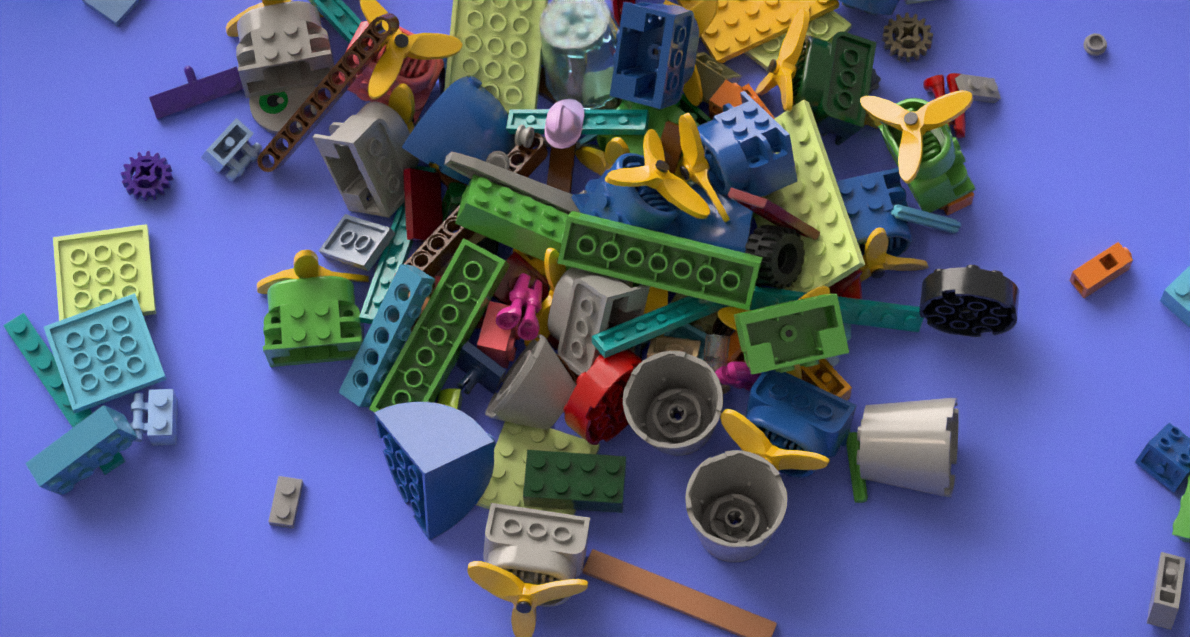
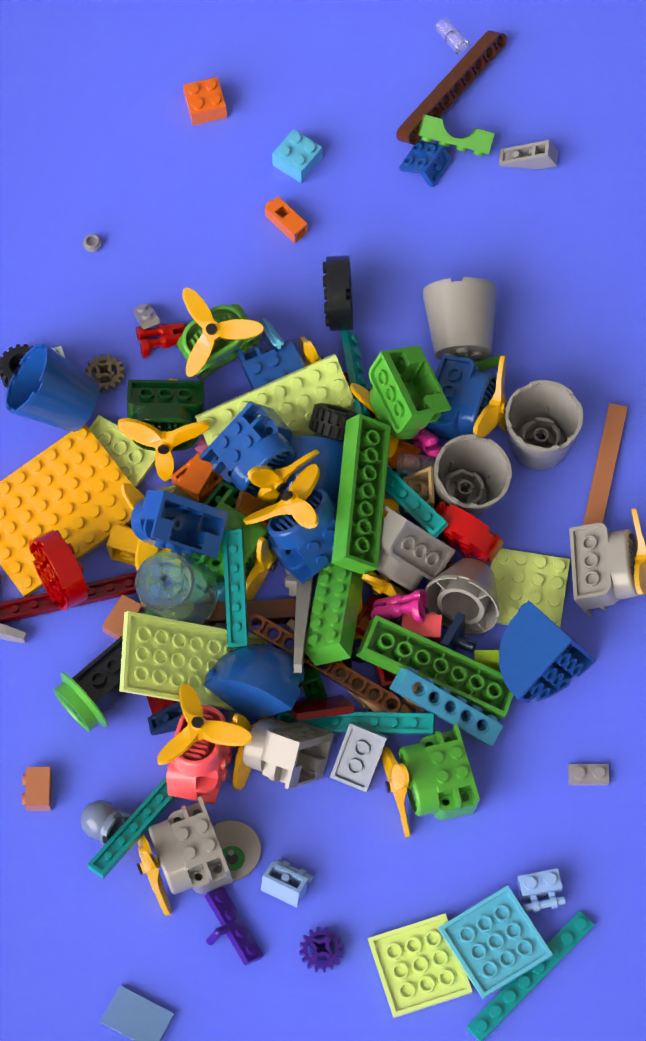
camera: 100 degrees left, 0 degrees up
dark azure brick [25,405,138,495] -> none
reddish brown beam [257,13,400,172] -> none
light grey plate [486,151,510,170] -> none
light grey bush [515,125,534,148] -> none
dark green brick [523,450,626,513] -> none
lavender piece [545,99,585,149] -> none
dark red tile [728,188,820,240] -> none

